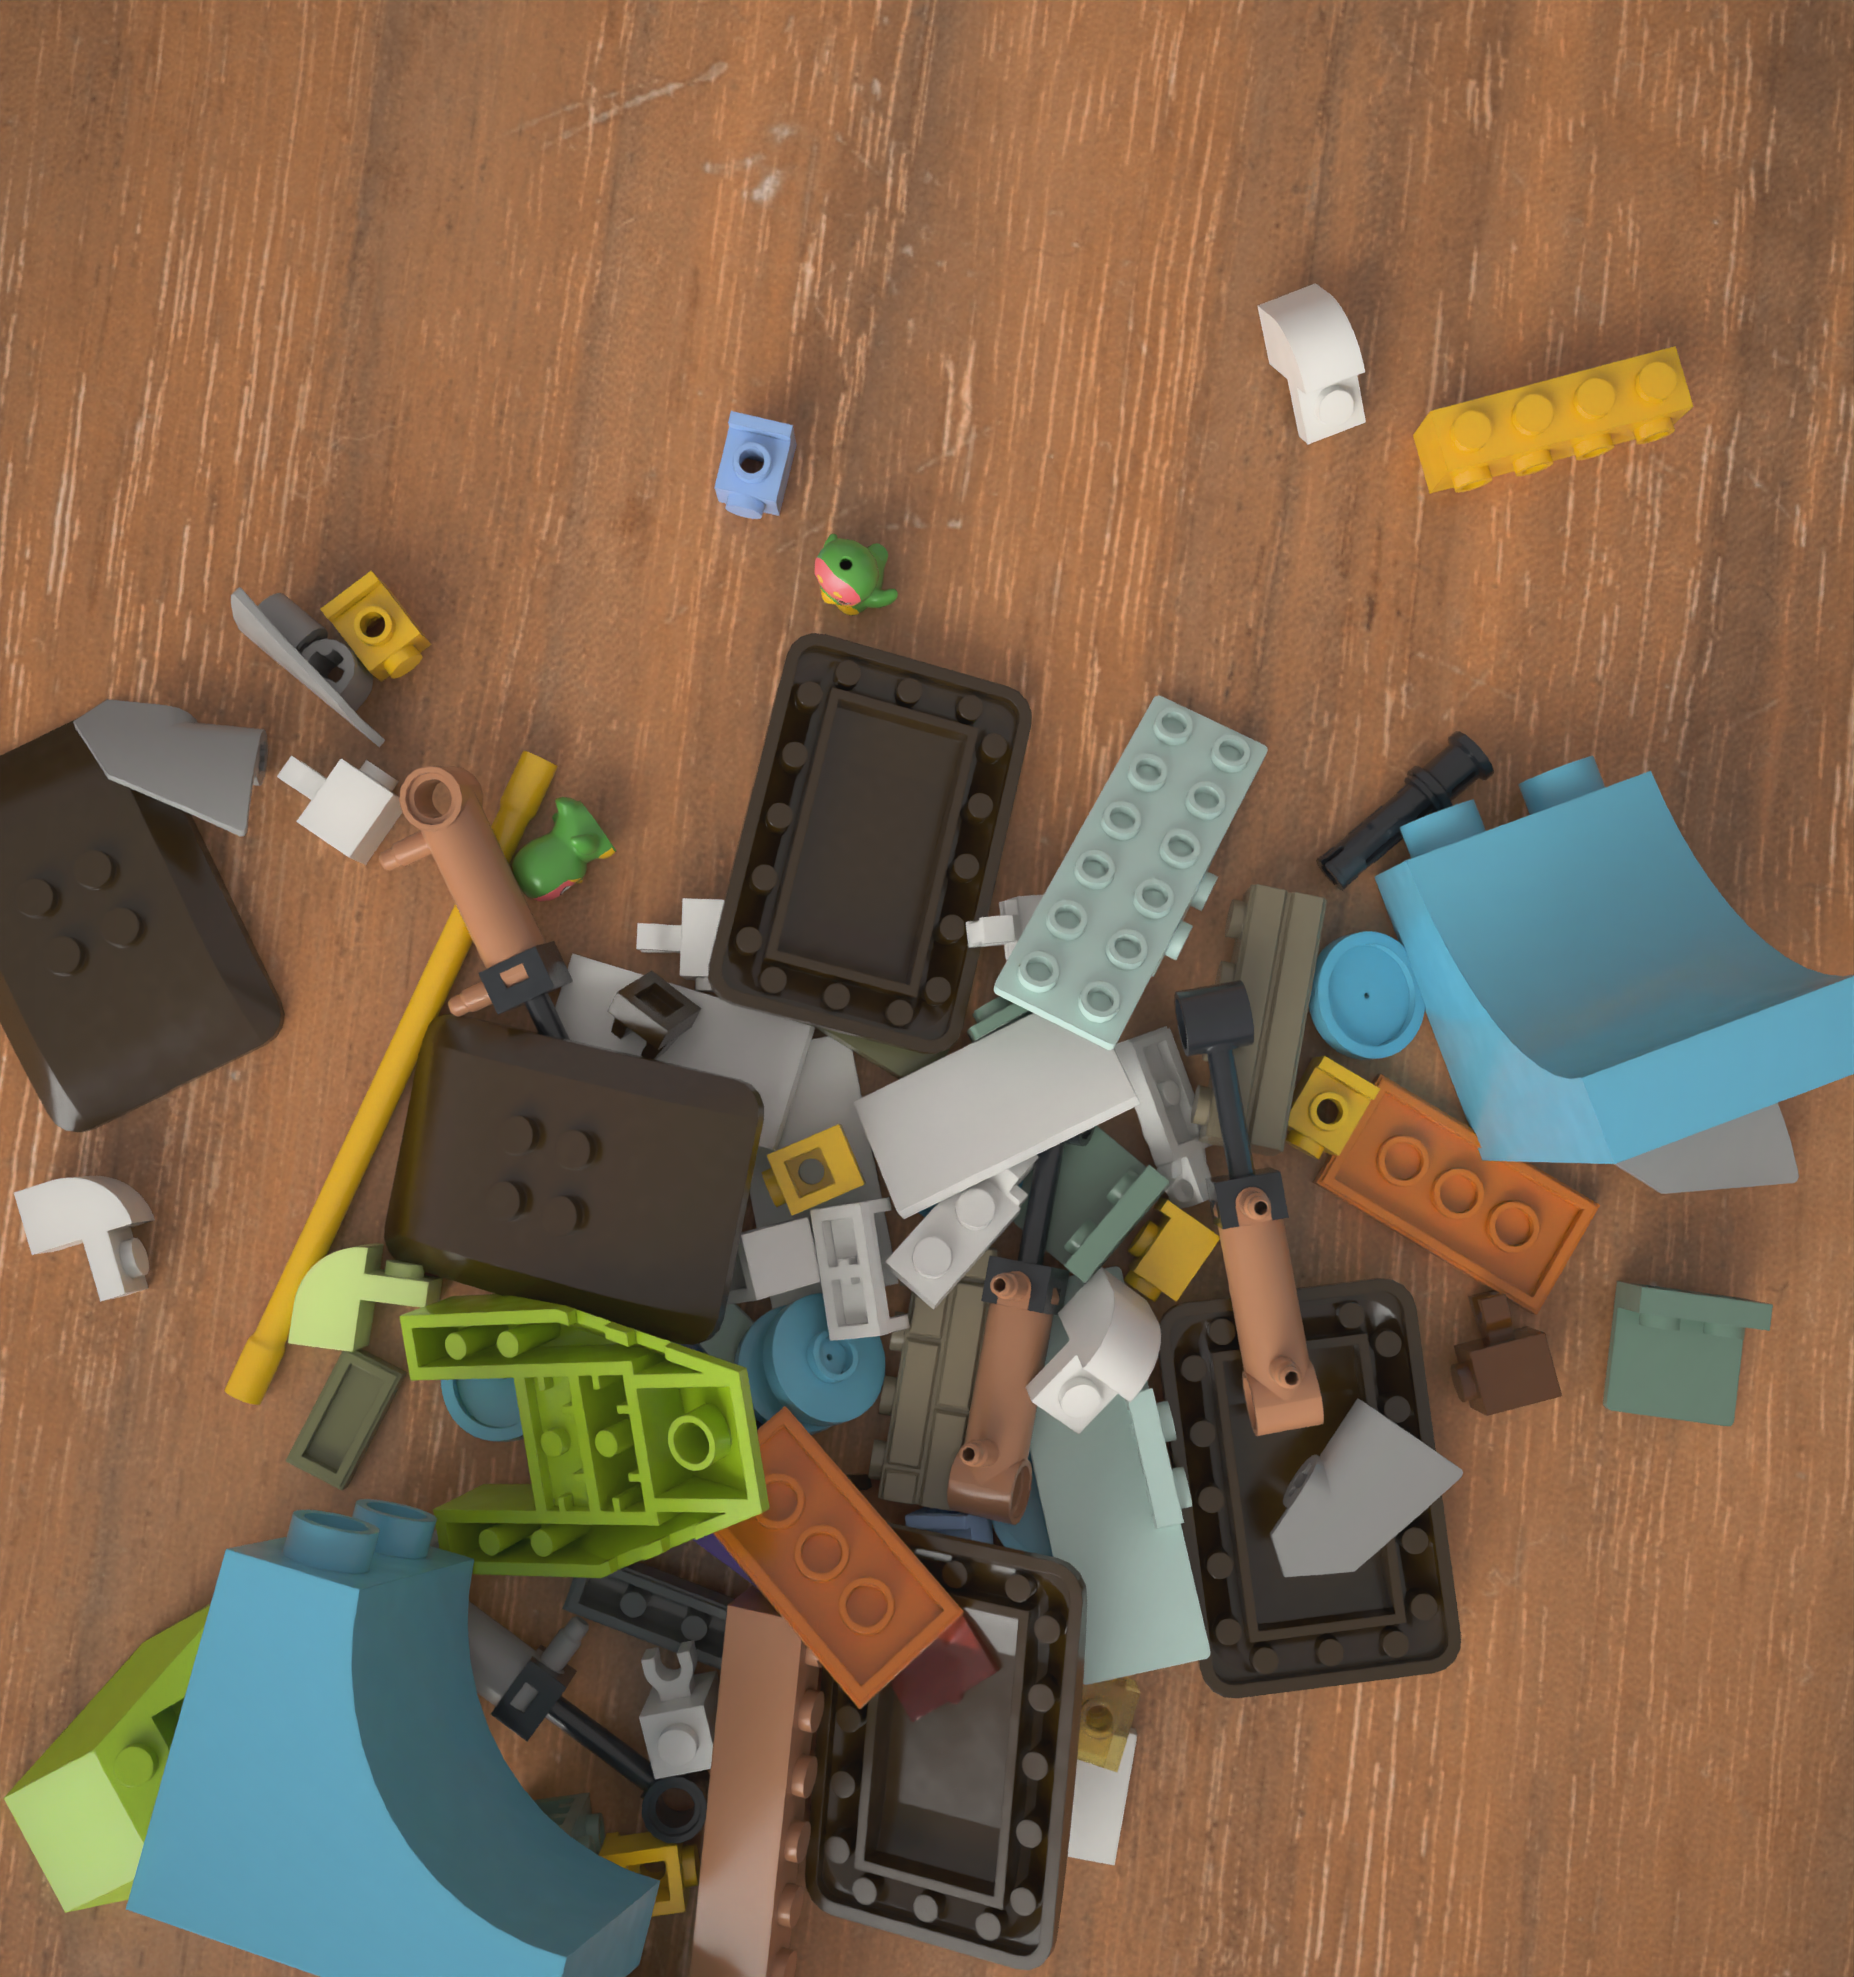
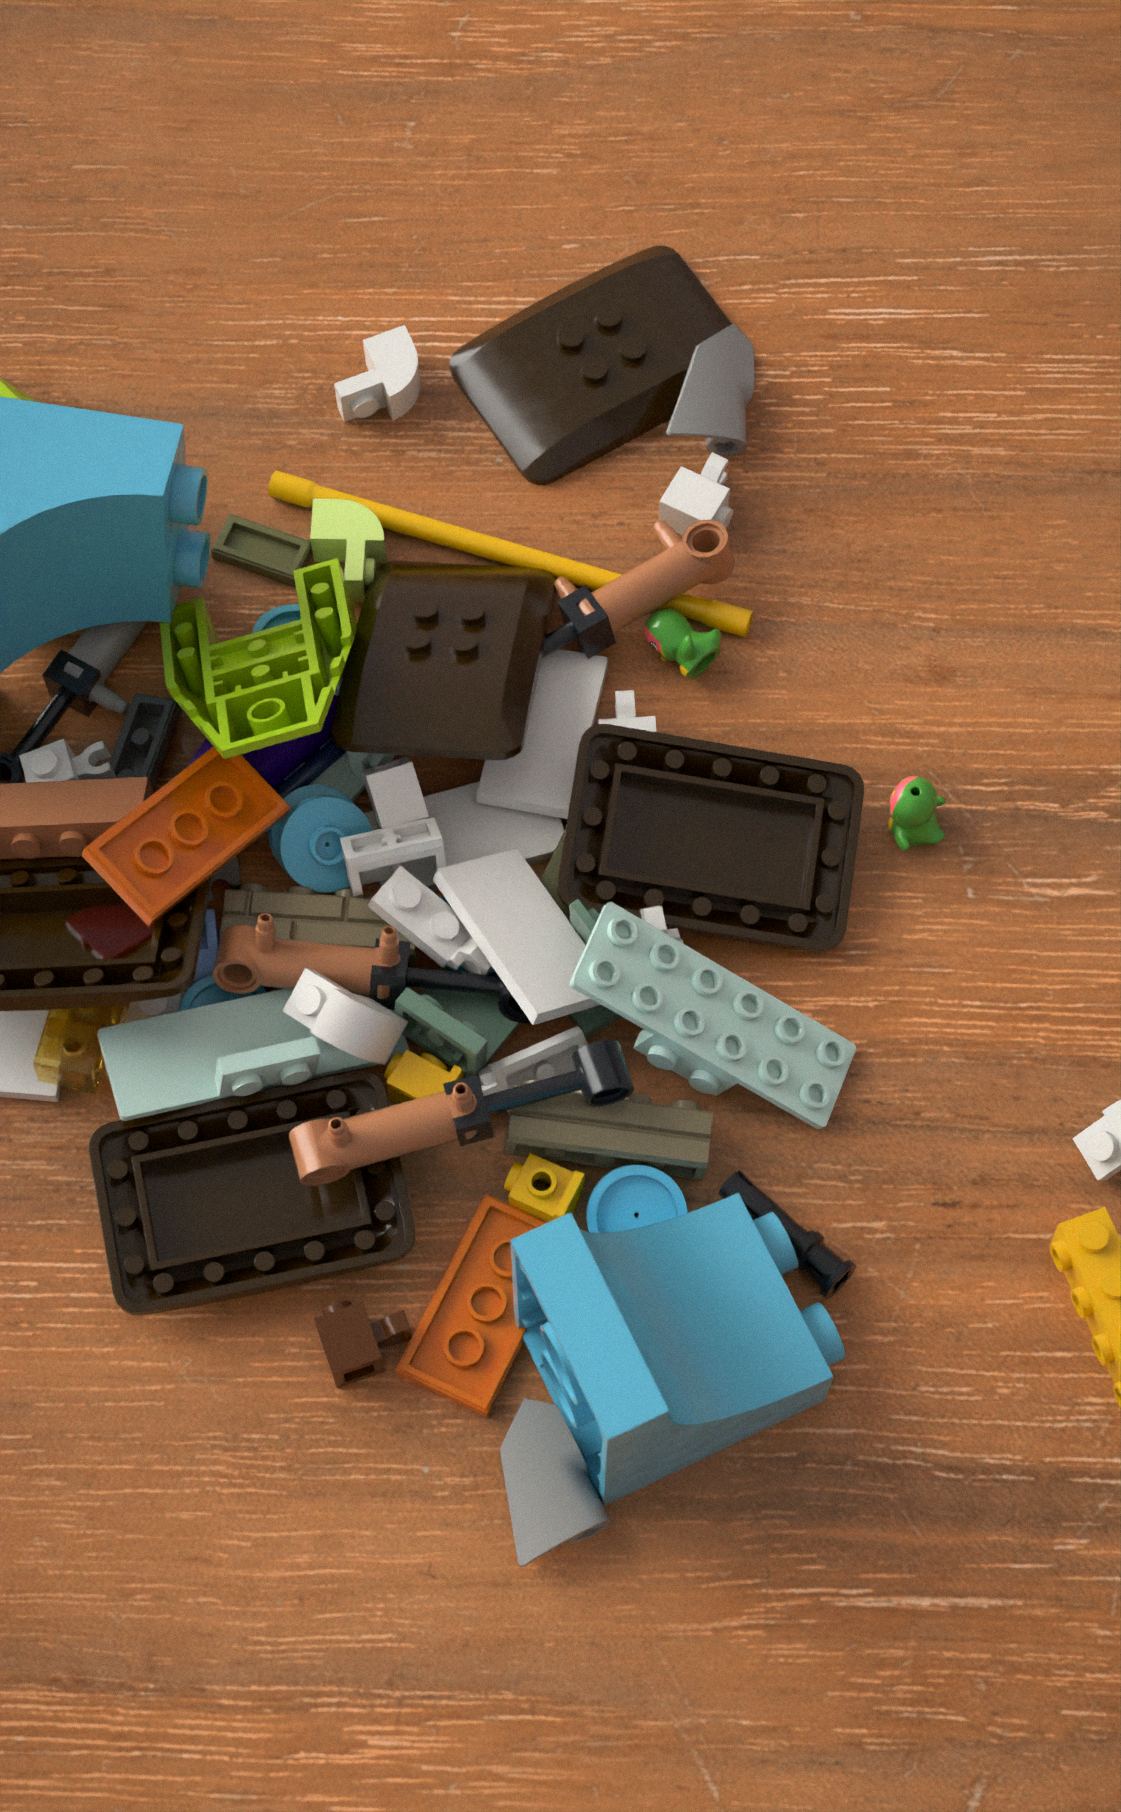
camera: 90 degrees right, 20 degrees down
light grey panel [231,587,385,747] -> none
yellow brick [320,570,432,682] -> none
dark brown tile [607,971,702,1060] -> none
light blue brick [714,411,797,519] -> none
yellow brick [761,1124,866,1216] -> none
light grey panel [1270,1398,1463,1577] -> none
sand green bracket [1603,1281,1773,1426] -> none

